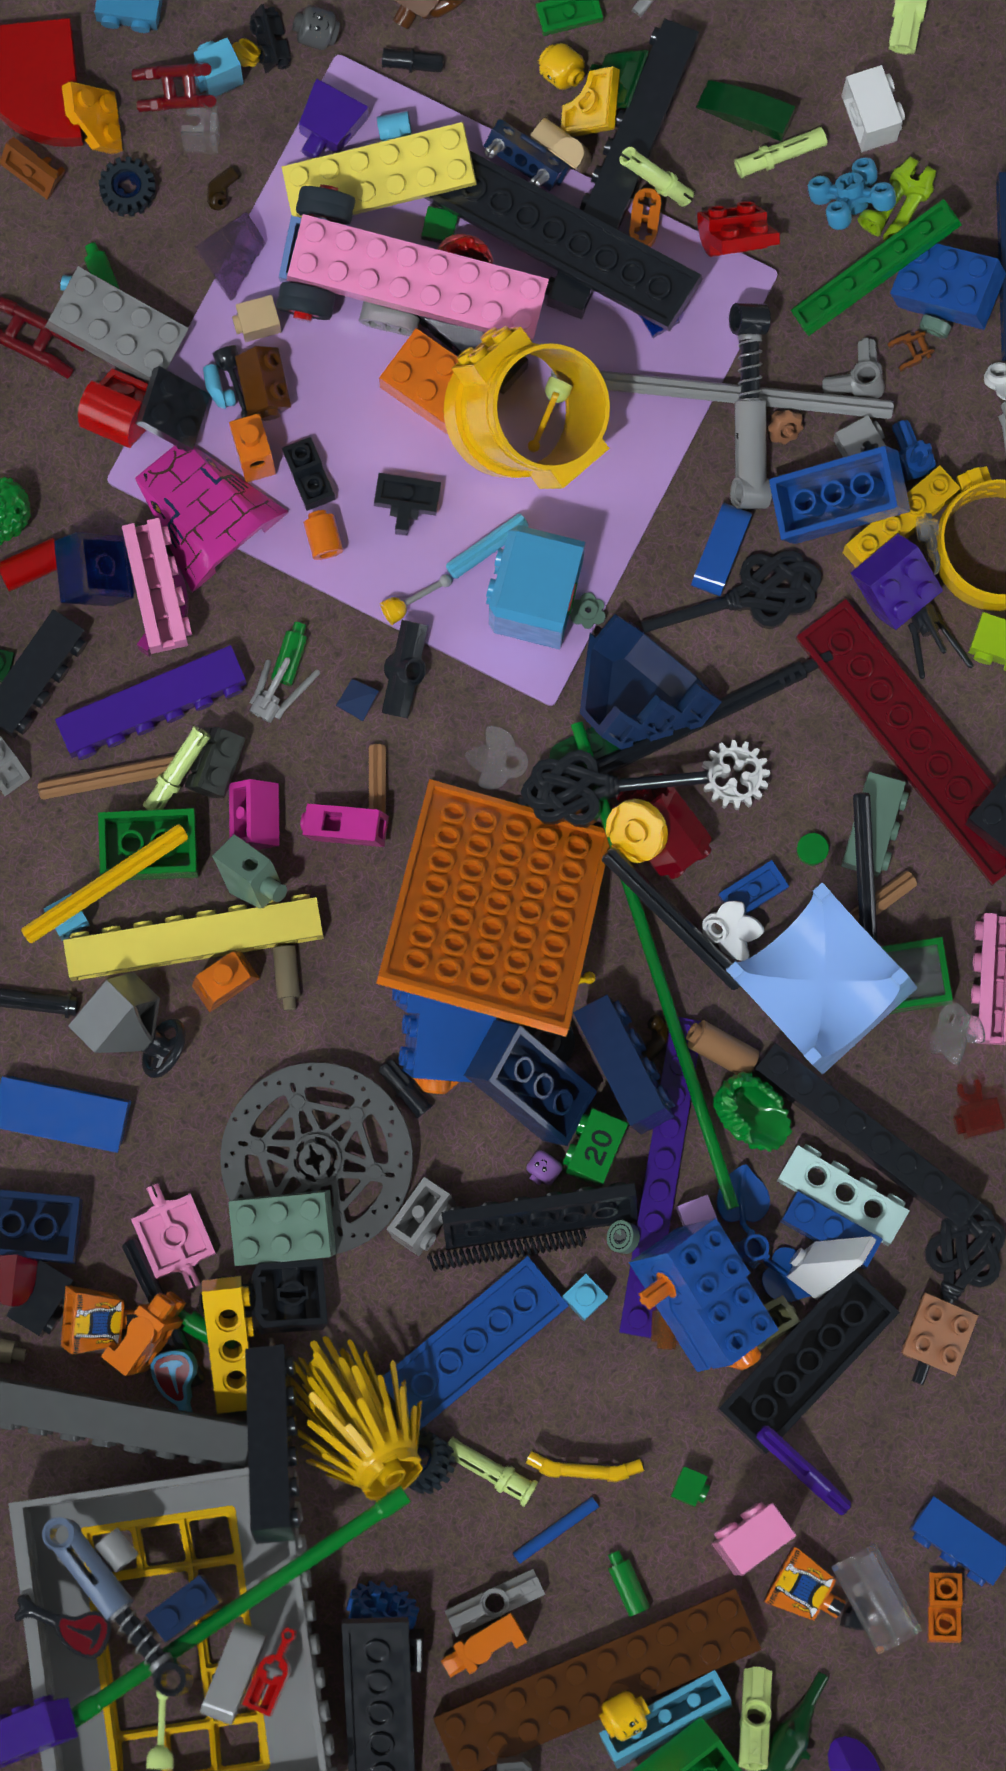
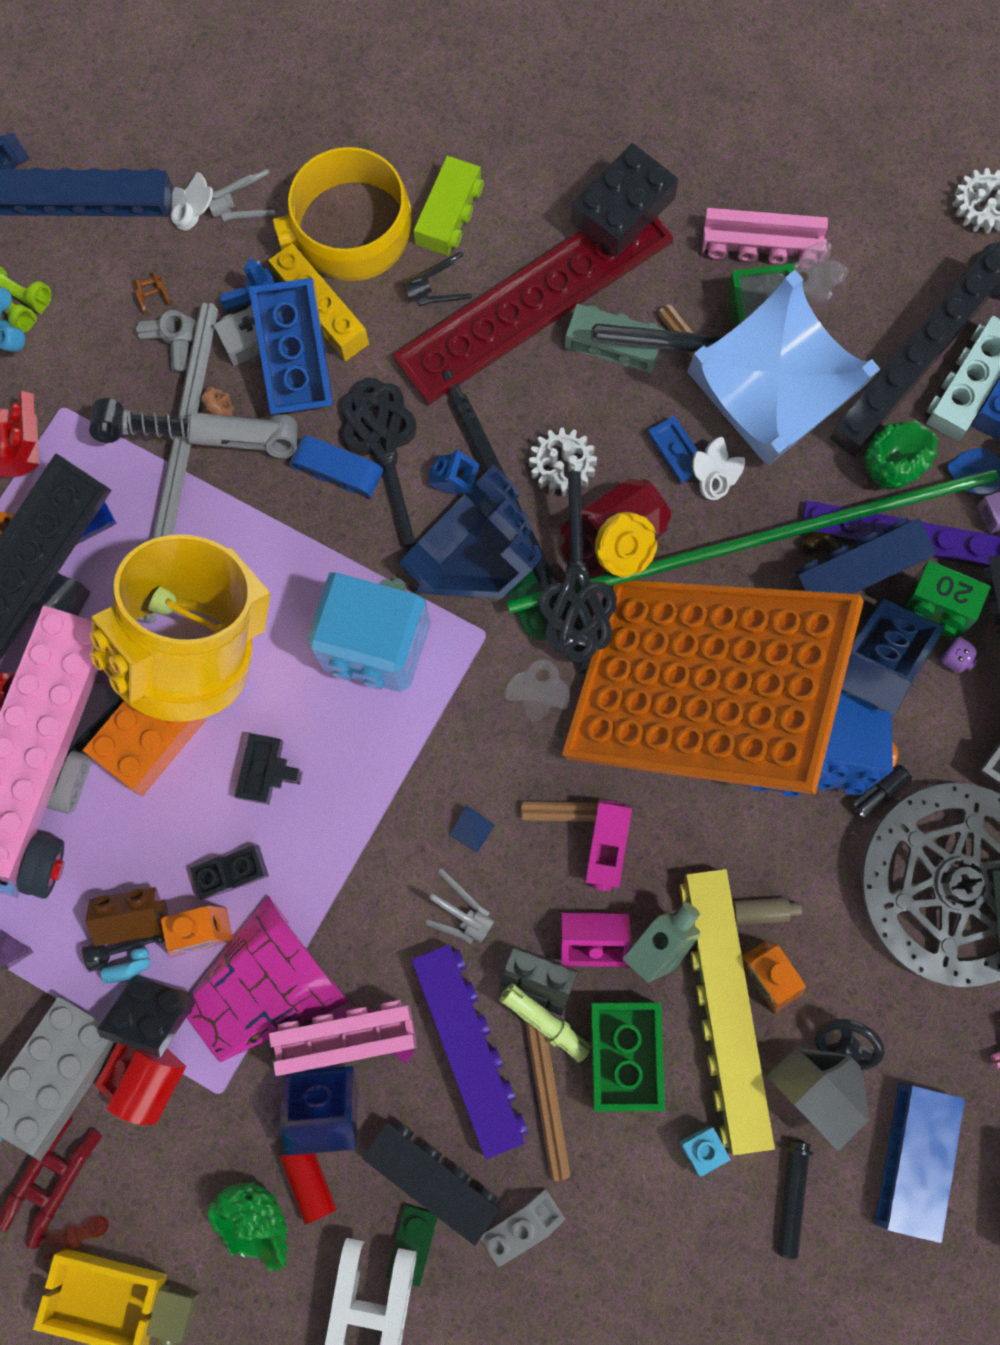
camera: 80 degrees left, 5 degrees down
yellow axle [21,824,188,943] -> none
tan brick [232,295,281,343] -> none
green cylinder [270,622,308,686] -> none
orange brick [303,510,344,560] -> none
hinge [380,575,452,625] -> none
black piece [381,620,428,719] -> none
medium azure axle [446,514,529,579] -> none
black axle [602,847,740,990] -> none
medium nougat brick [686,1020,759,1075] -> none
green tile [791,199,962,336] -> none
green tile [796,833,829,866] -> none
dark purple brick [850,533,943,630] -> none
blue brick [890,244,1006,330] -> none
clear plate [916,513,941,575] -> none
sand green tile [919,315,952,339] -> none
clear red brick [953,1079,1005,1140] -> none
none -> blue brick [429,450,480,494]

